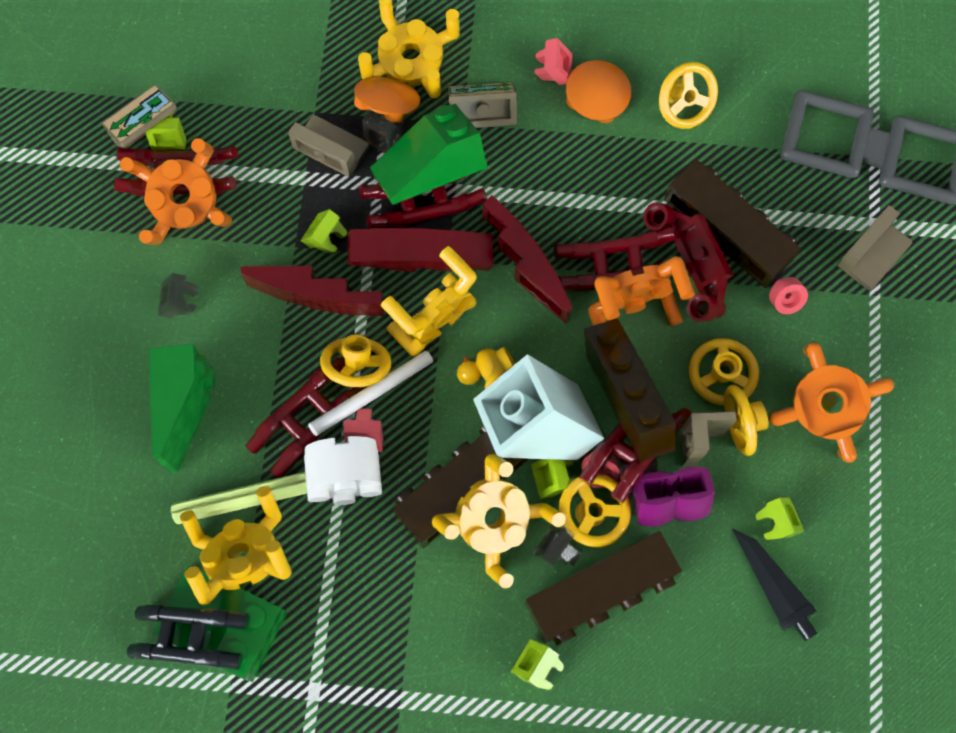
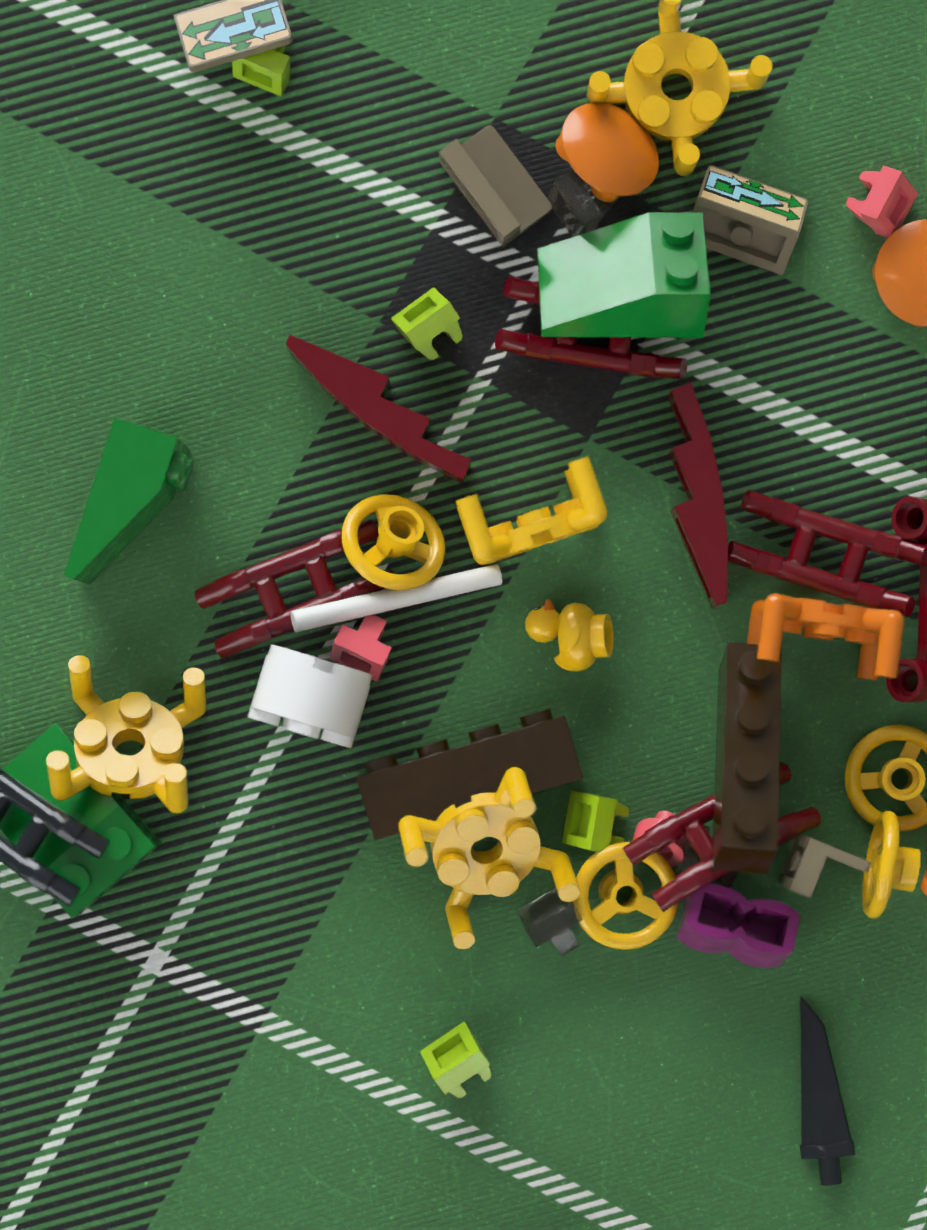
camera: 25 degrees right, 15 degrees up
dark red piece [114,146,238,196] -> none
orange plate [120,138,232,246] -> none
clear smoke tile [158,273,199,318] -> none
yellowish green axle [171,472,307,524] -> none
dark red slope [348,228,493,273] -> none
light aqua slope [473,354,605,460] -> none
dark brown brick [525,531,682,646] -> none
lime tile [756,498,805,540] -> none

